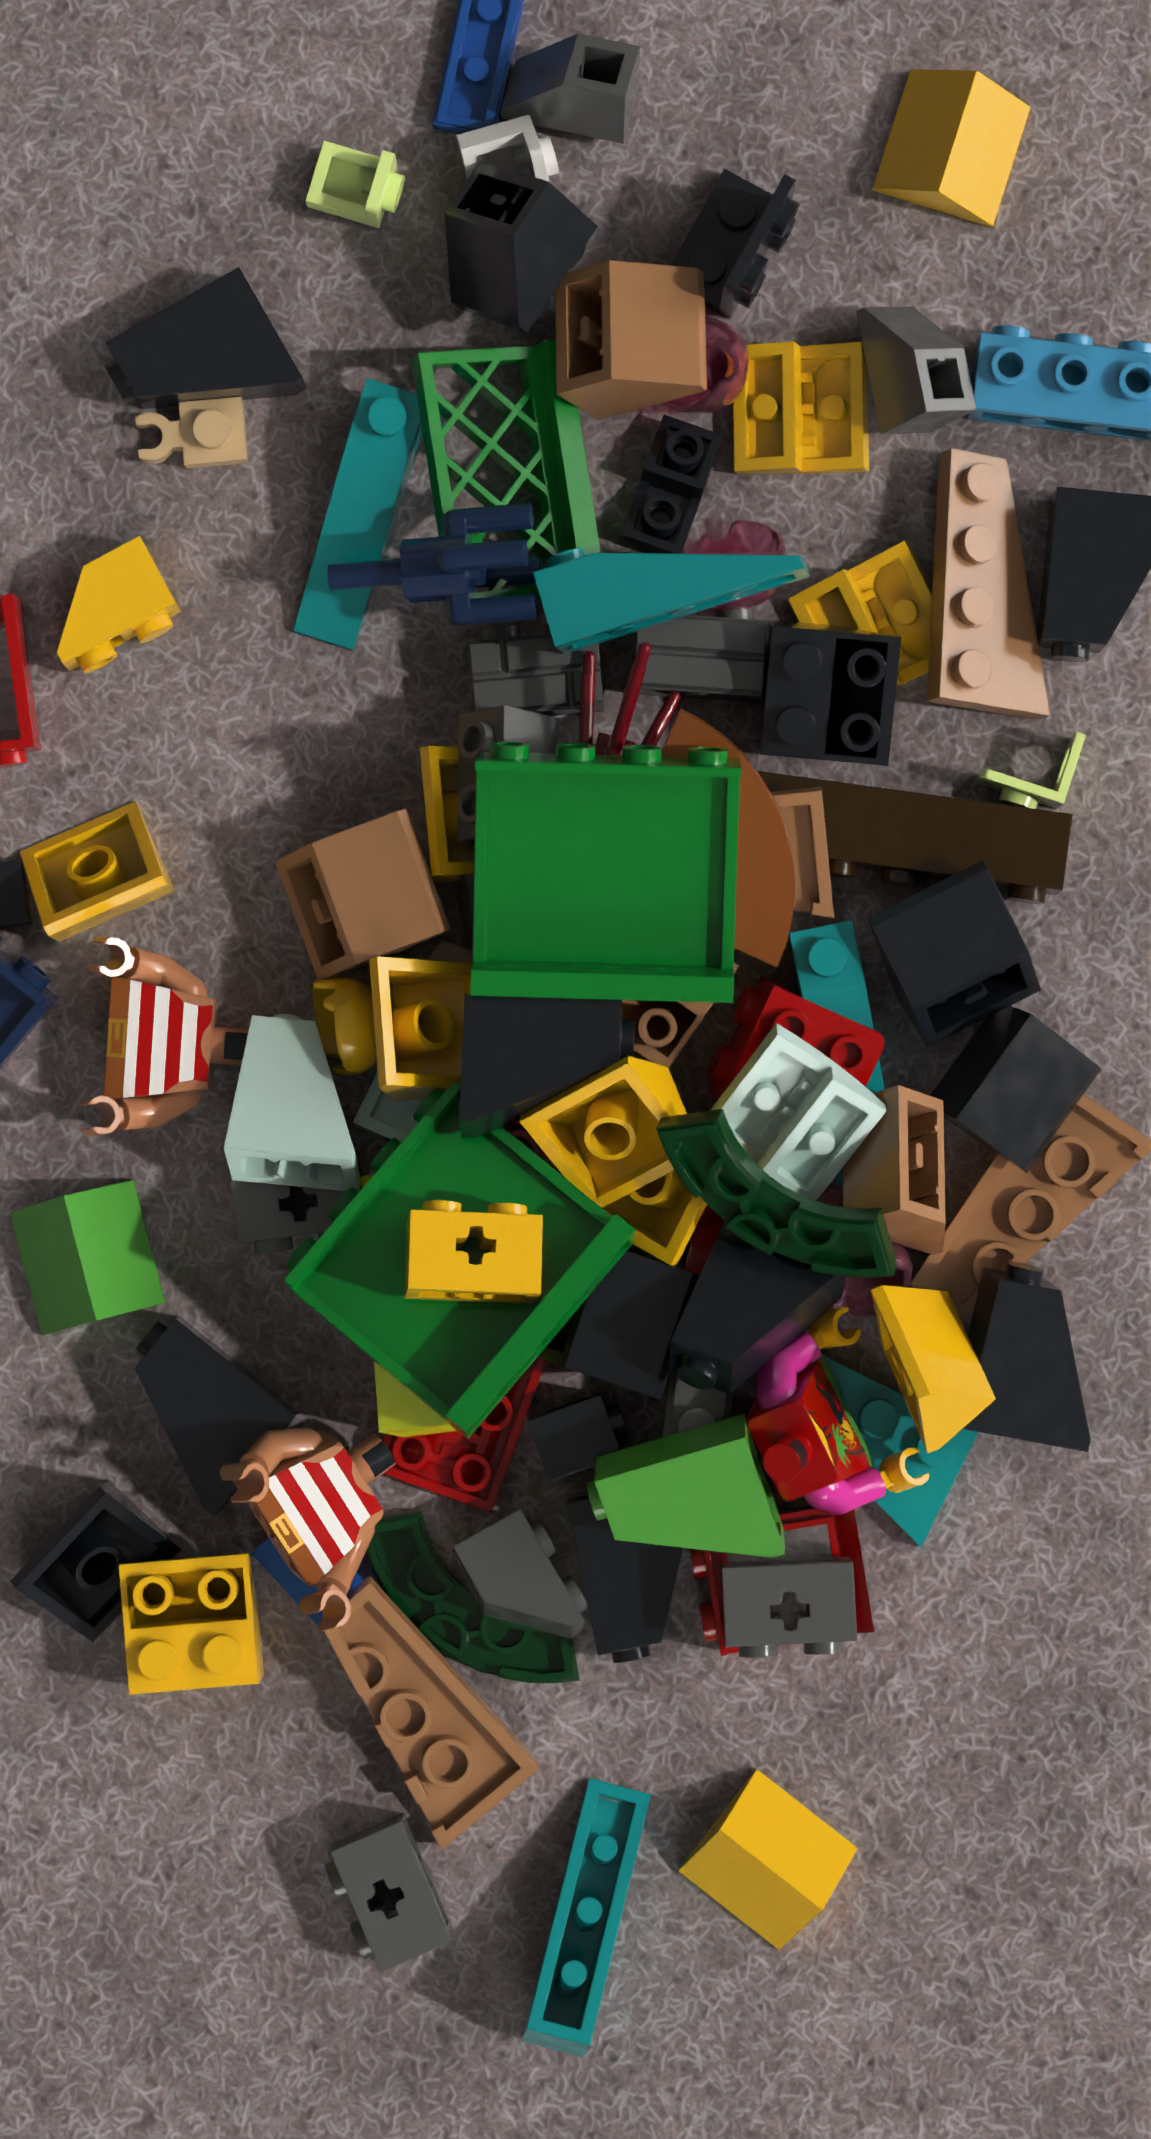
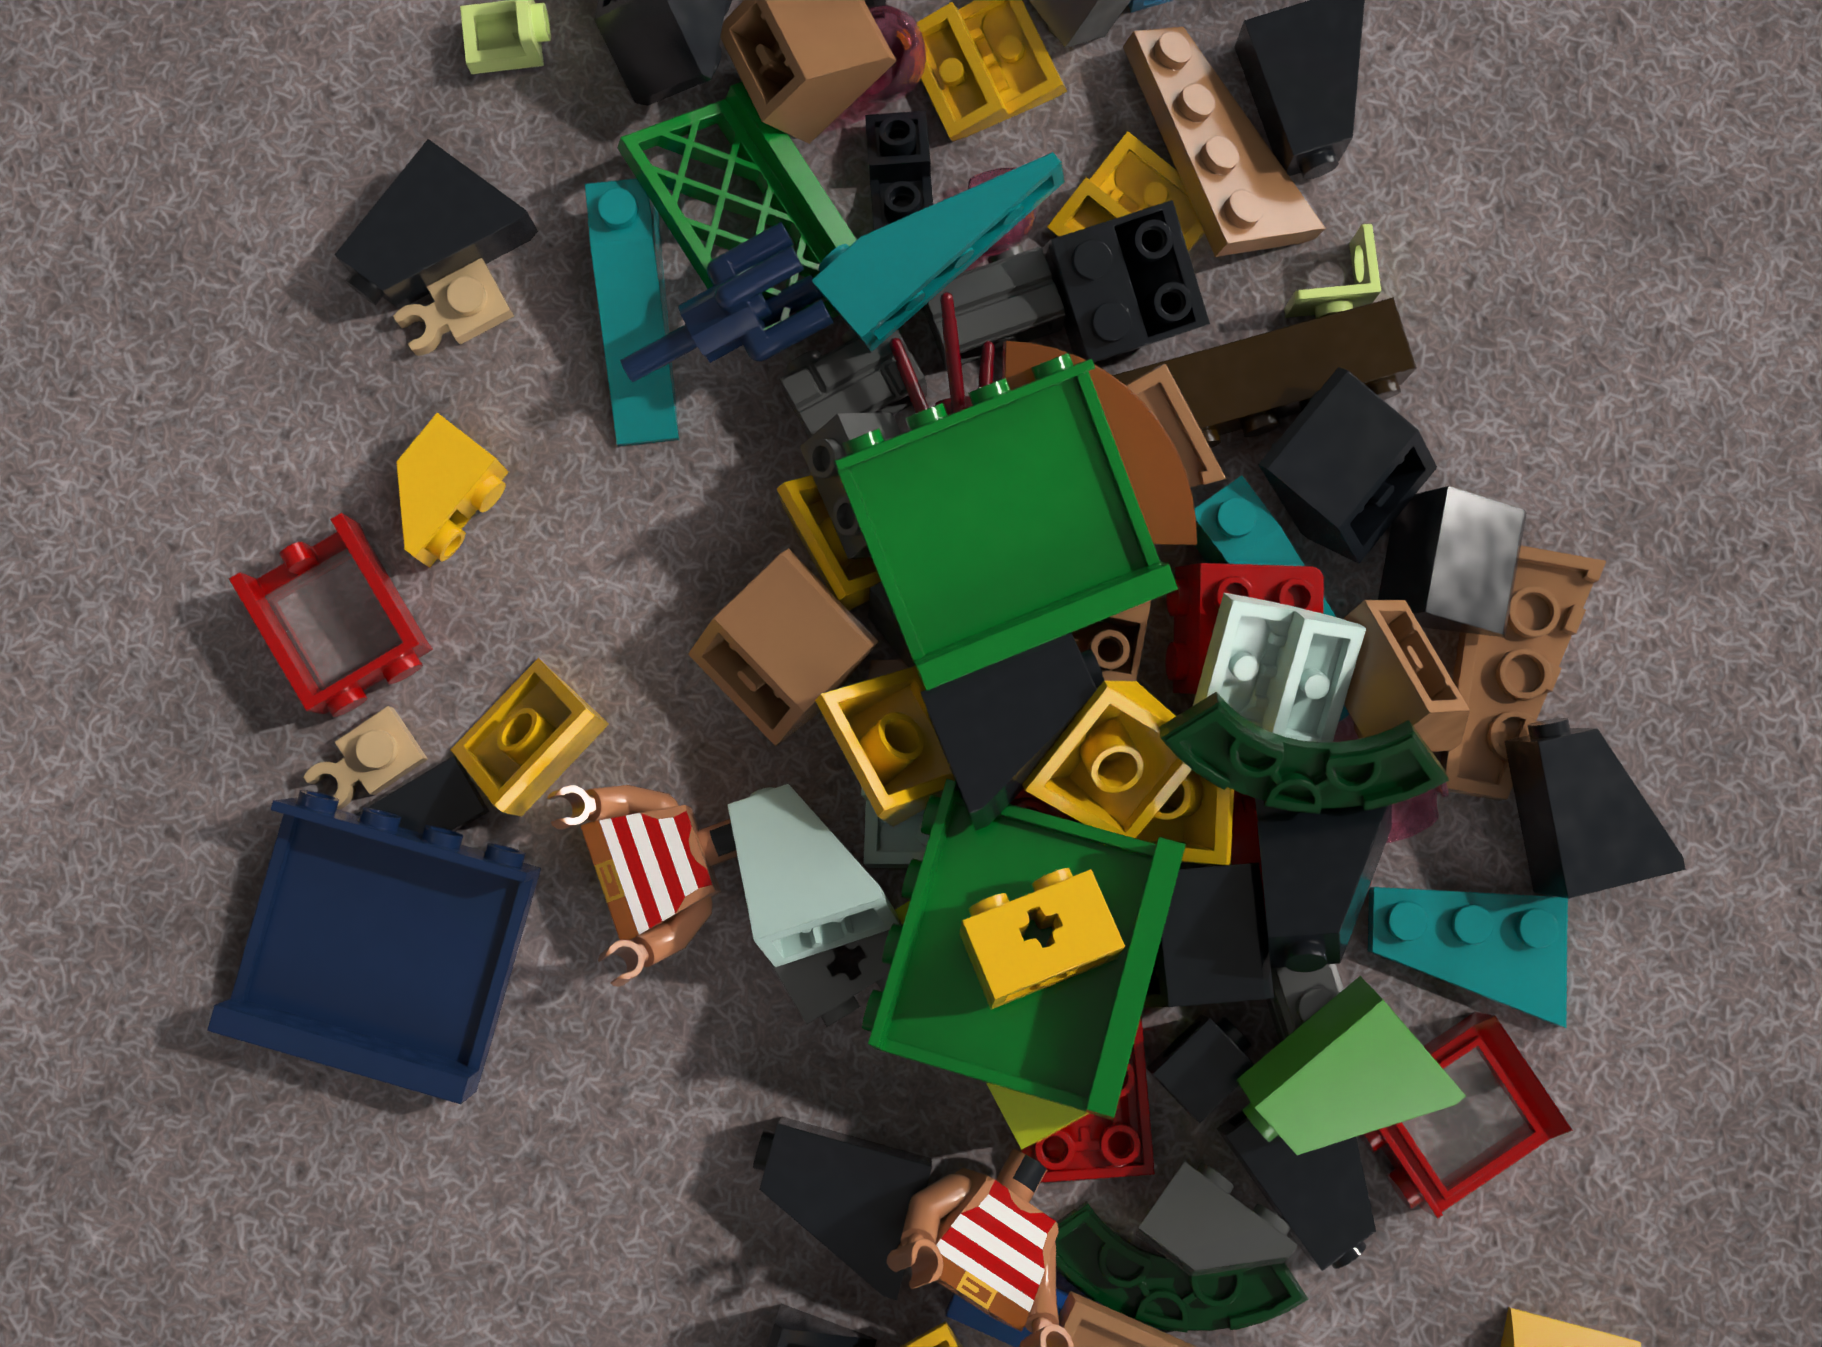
camera: 20 degrees left, 5 degrees down
bright green slope [10,1180,166,1336] -> none
yellow hair [312,977,377,1075] -> none
dark grey brick [720,1556,857,1658] -> none
torso [746,1307,929,1515] -> none
yellow slope [871,1285,996,1454] -> none

